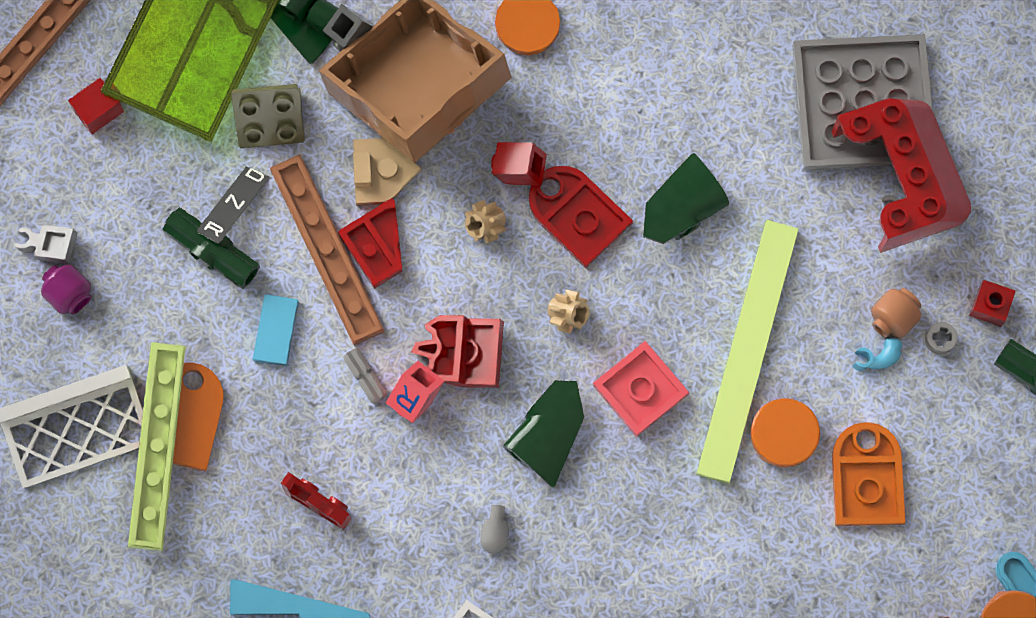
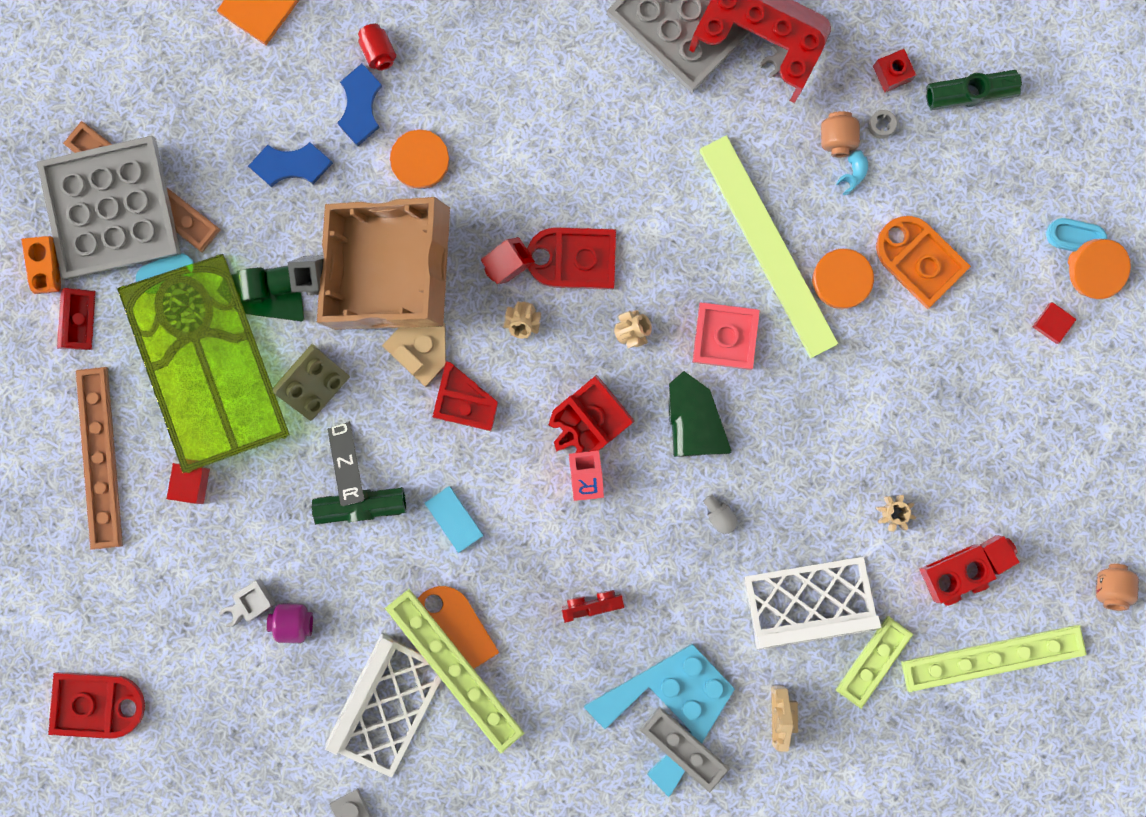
camera: 45 degrees left, 10 degrees up
nougat tile [270,154,384,346] -> none
light grey piece [344,348,387,404] -> none
dark green panel [643,153,729,244] -> none

